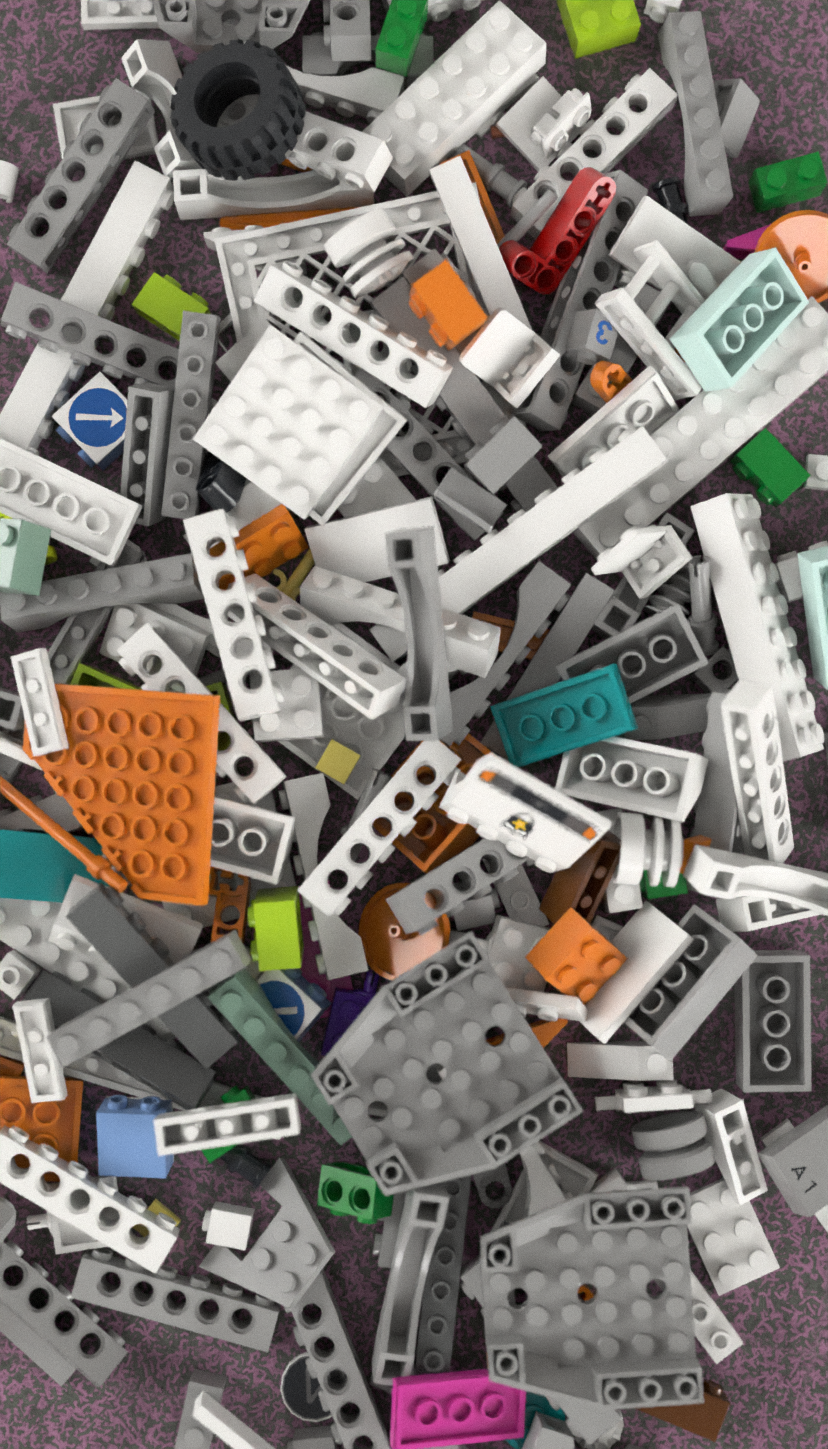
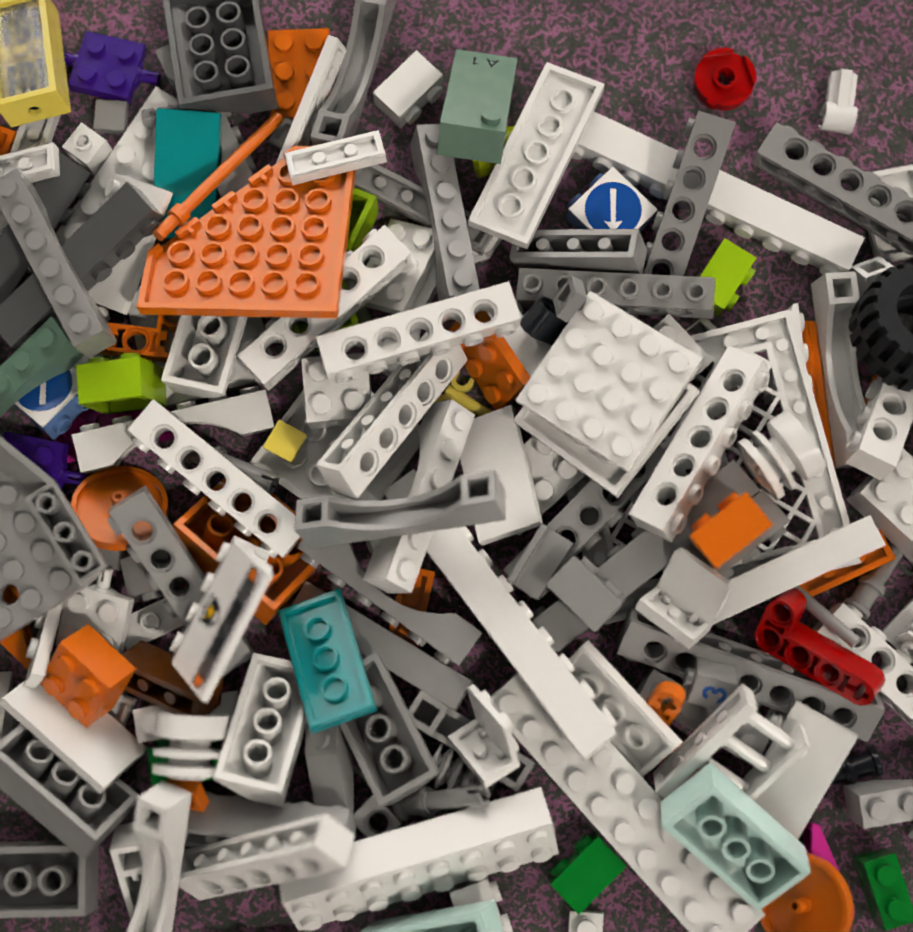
camera: 85 degrees right, 5 degrees down
white bar [684,260,719,300] -> none
none -> light grey plate [553,275,587,323]

